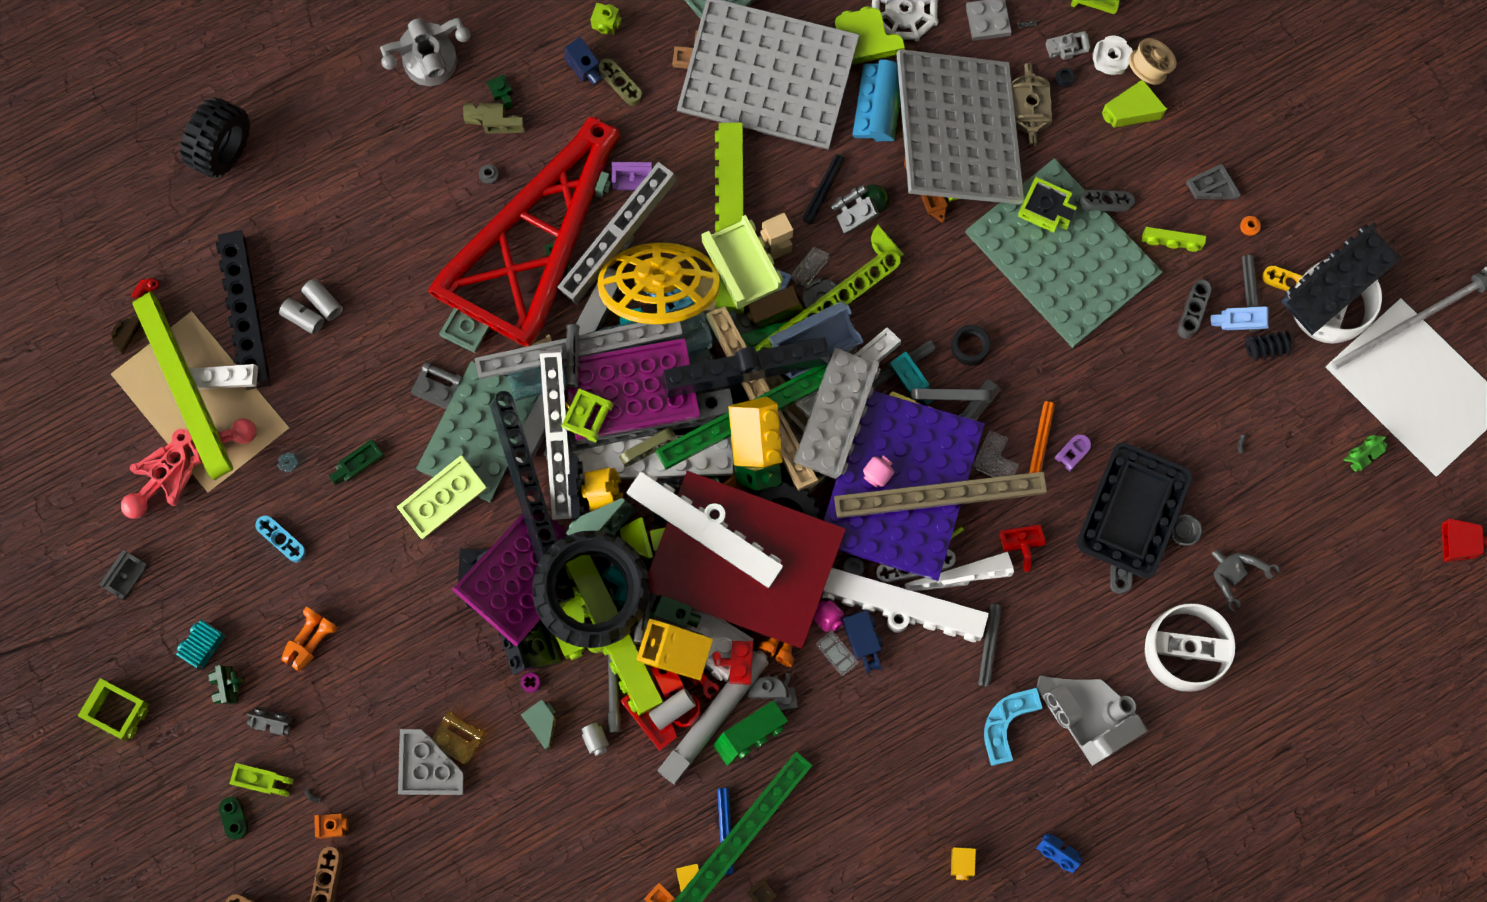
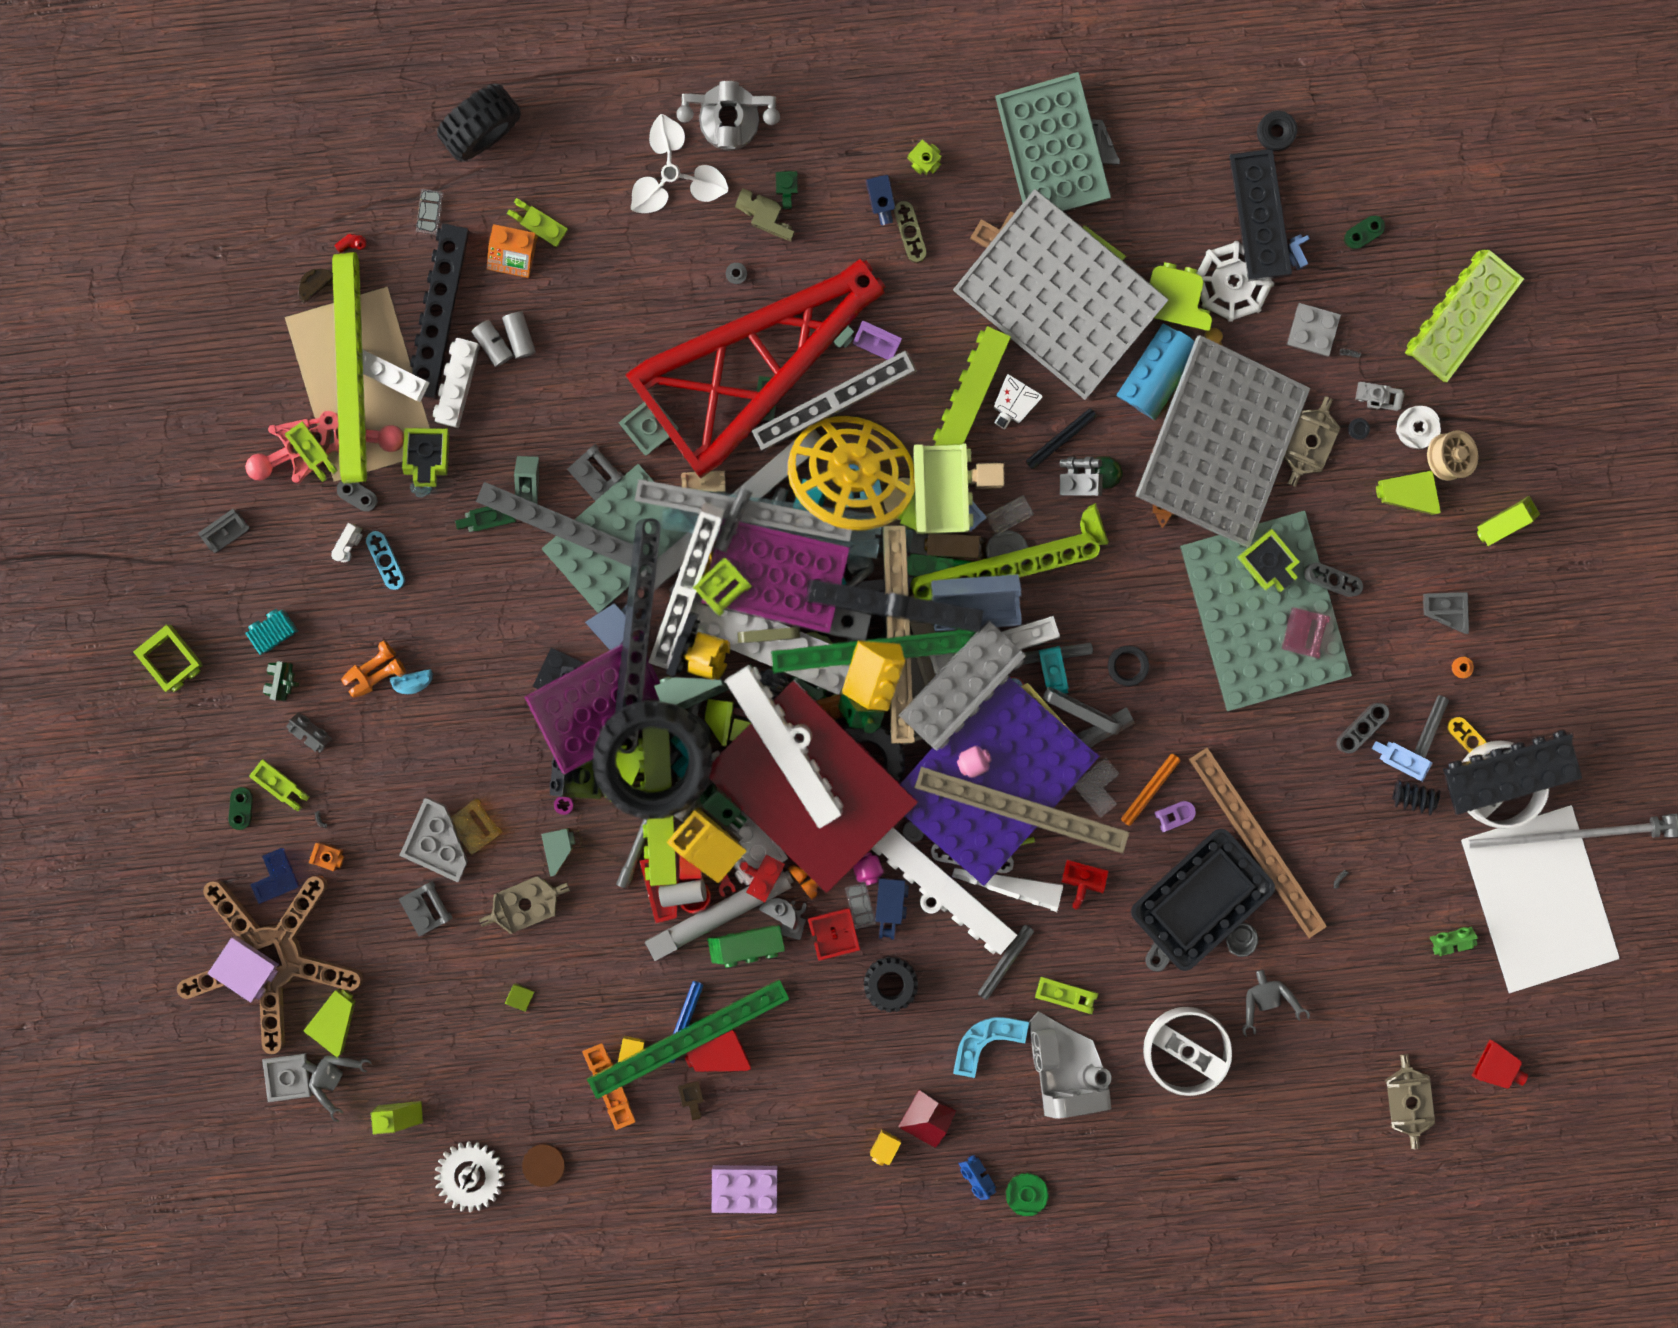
camera: 20 degrees right, 15 degrees up
yellowish green plate [397,455,488,540] -> none
light grey brick [582,722,609,756] -> none
lime plate [1141,227,1206,252] -> none
none -> clear blue plate [250,847,300,904]
none -> lime hinge [285,421,337,482]
none -> white plate [332,523,362,562]
none -> dark grey plate [337,480,378,512]
none -> medium azure plate [389,669,433,694]
none -> dark grey plate [399,881,453,937]
none -> piece [402,428,449,487]
none -> tile [415,189,443,235]
none -> white brick [433,338,480,429]
none -> dark grey plate [476,482,644,567]
none -> dark tan plate [479,876,570,934]
none -> orange slope [487,224,538,278]
none -> lime slope [505,983,534,1011]
none -> lime hinge [506,198,568,248]
none -> sand green slope [514,456,539,504]
none -> sand blue torso [585,603,639,650]
none -> white plant [631,114,728,213]
none -> red slope [685,1028,752,1072]
none -> red piece [808,907,860,961]
none -> black tyre [864,956,918,1013]
none -> dark red slope [898,1090,956,1148]
none -> white torso [993,374,1042,429]
none -> green tile [1006,1173,1049,1216]
none -> lime plate [1035,976,1098,1014]
none -> medium nougat plate [1189,747,1327,938]
none -> clear pink plate [1281,607,1330,659]
none -> dark tan plate [1385,1054,1435,1149]
none -> lime slope [1477,496,1540,546]

